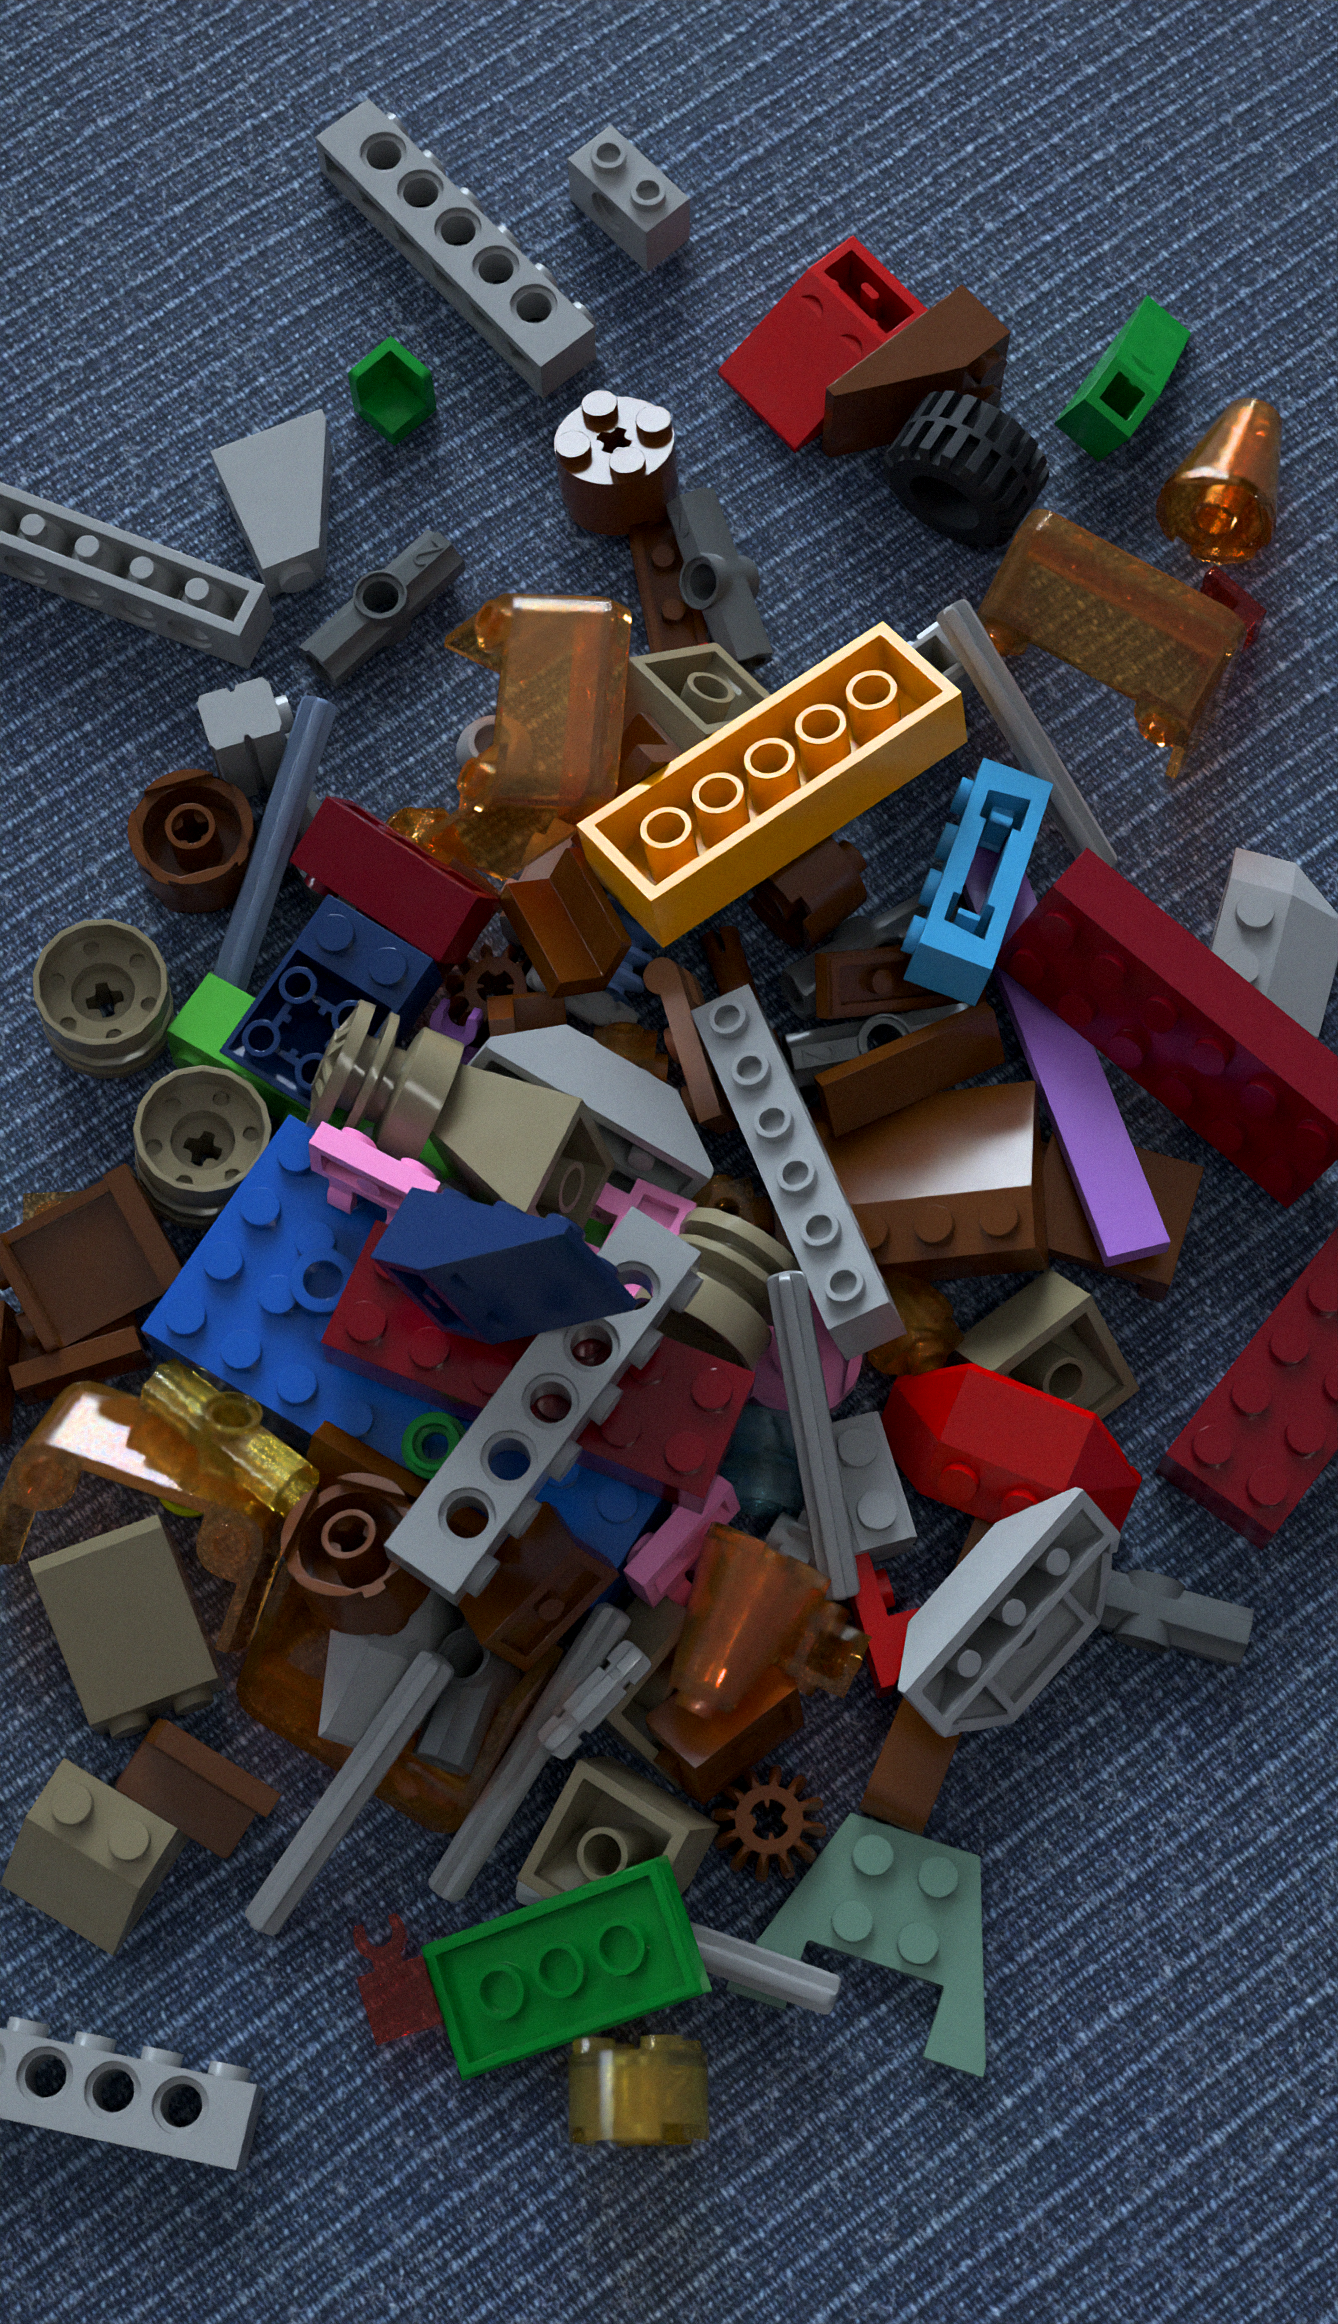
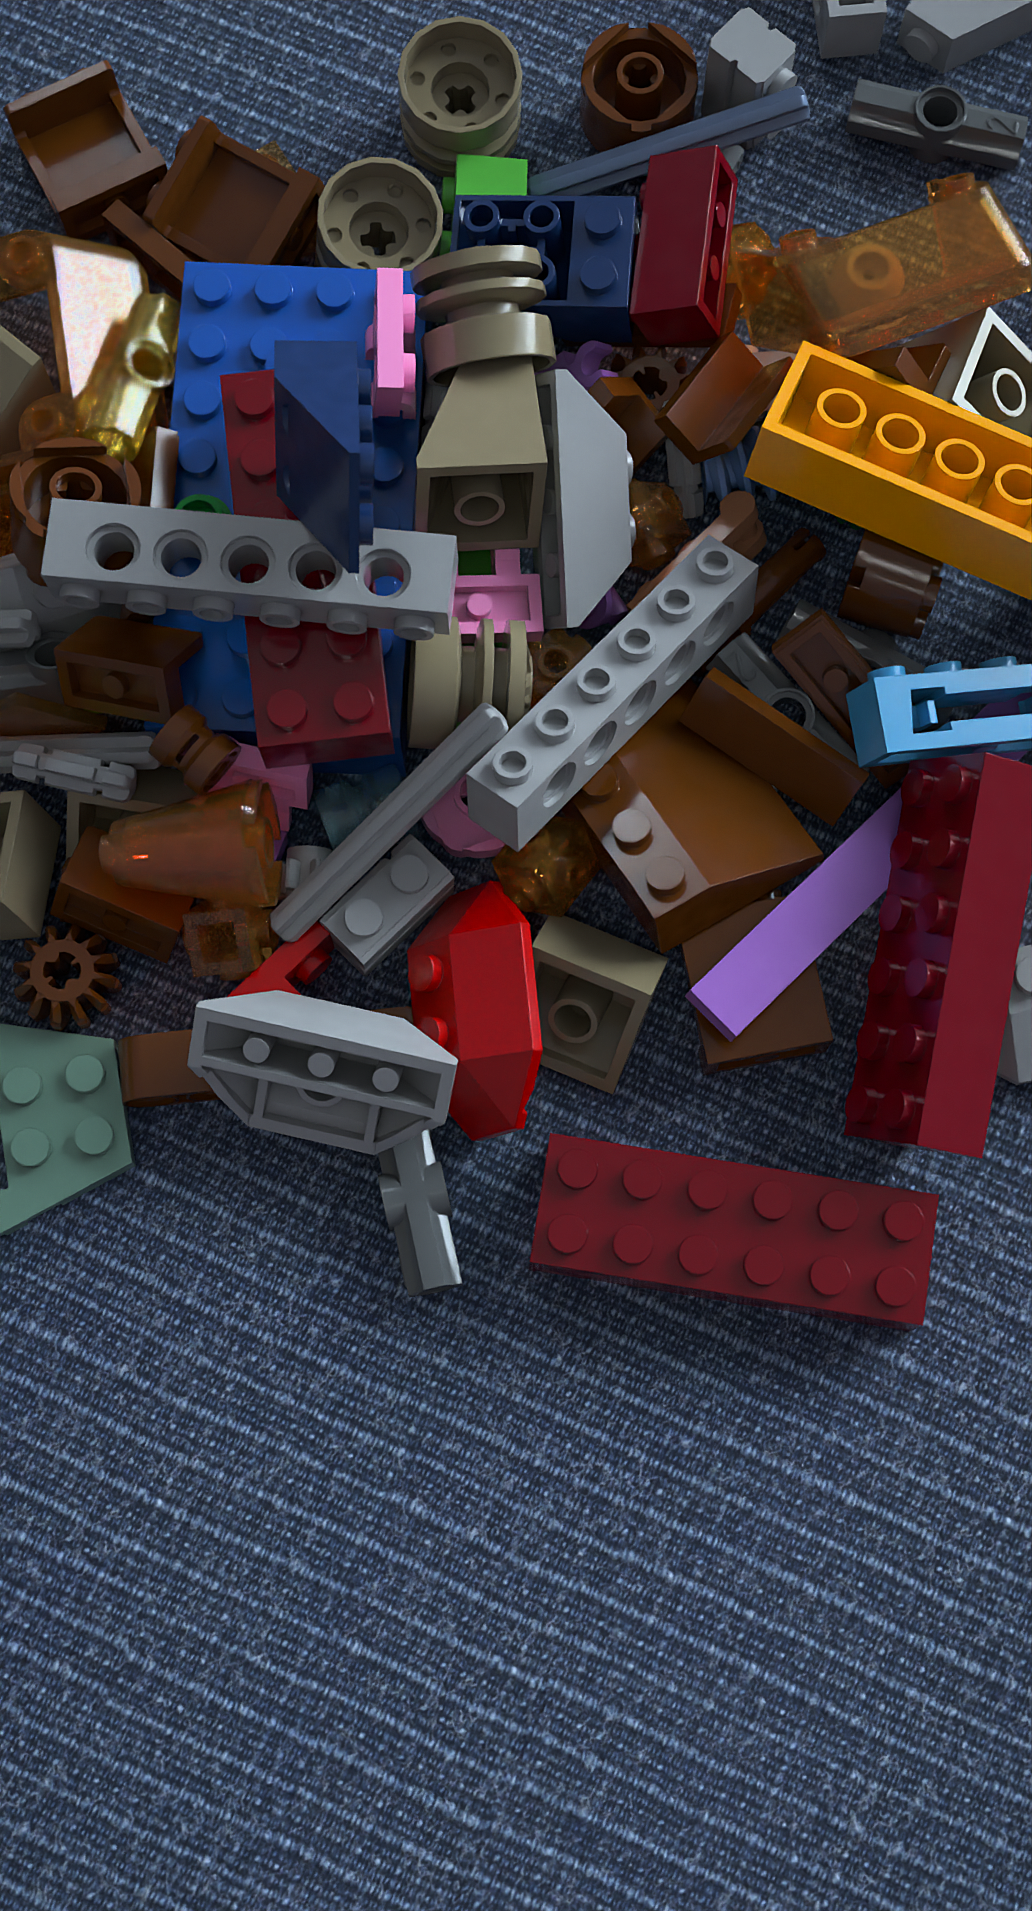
camera: 60 degrees right, 5 degrees up
none -> reddish brown wheel [149,704,242,796]

